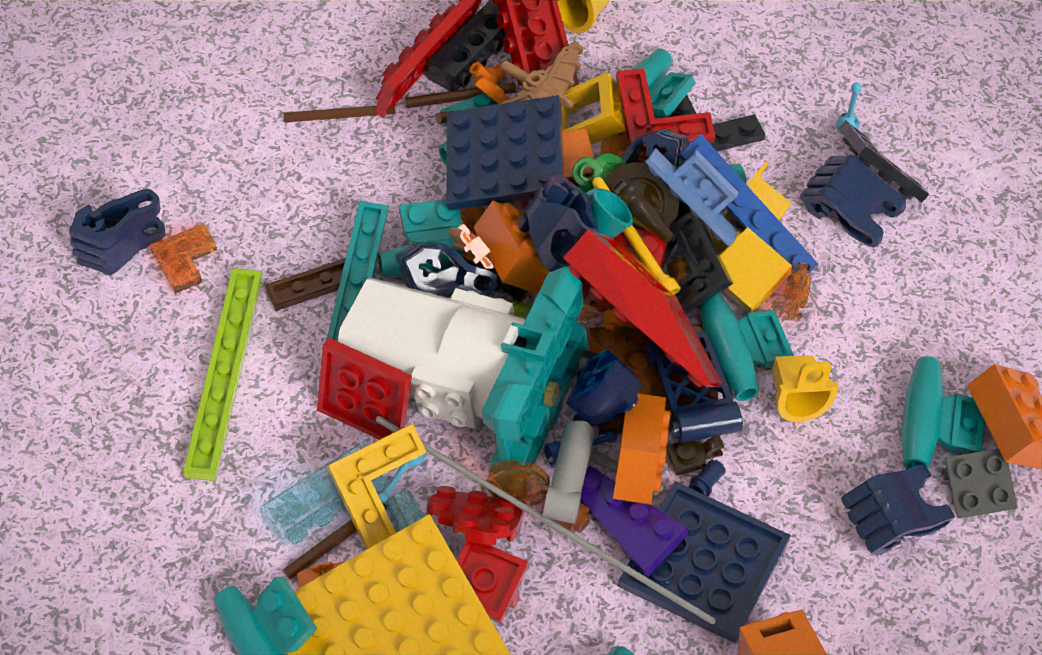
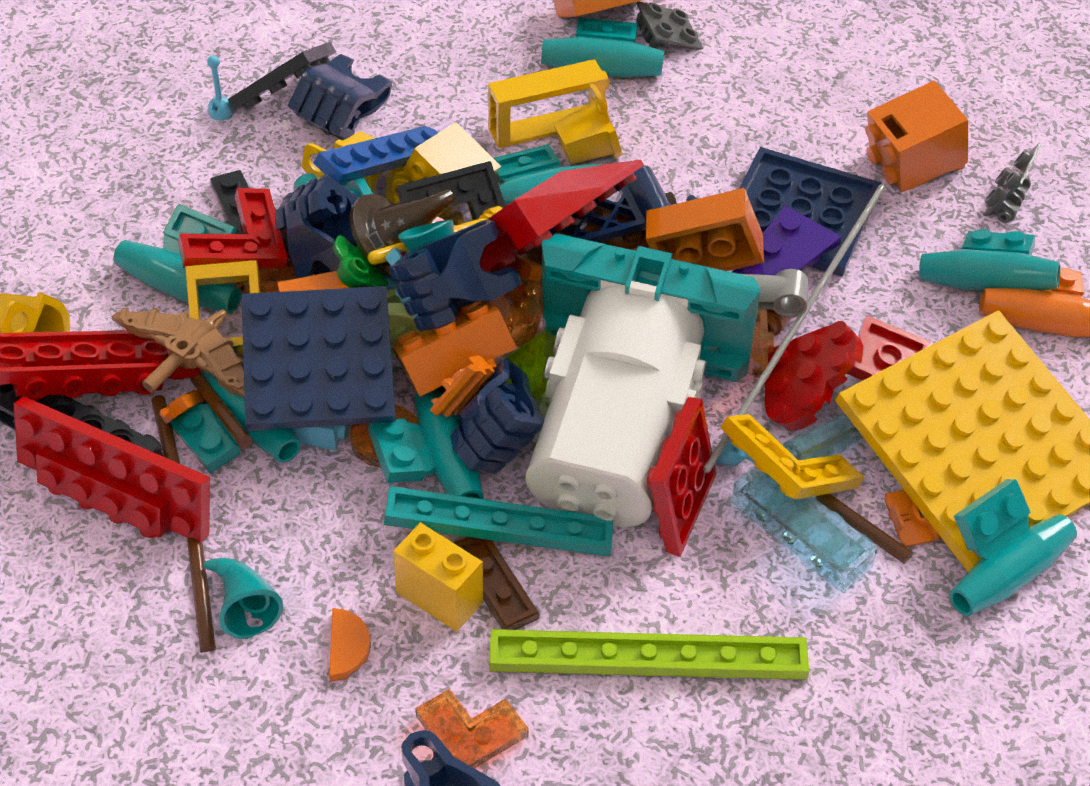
camera: 95 degrees left, 5 degrees down
orange arm [469,62,507,84] -> none
clear blue brick [566,349,643,427] -> none
medium blue bracket [645,148,738,246] -> none
clear orange plate [784,262,811,322] -> none
dark blue piece [841,465,955,556] -> none
none -> teal hat [203,558,283,639]
none -> orange tile [329,608,371,682]
none -> yellow piece [393,522,483,632]
none -> yellow window [488,59,609,148]

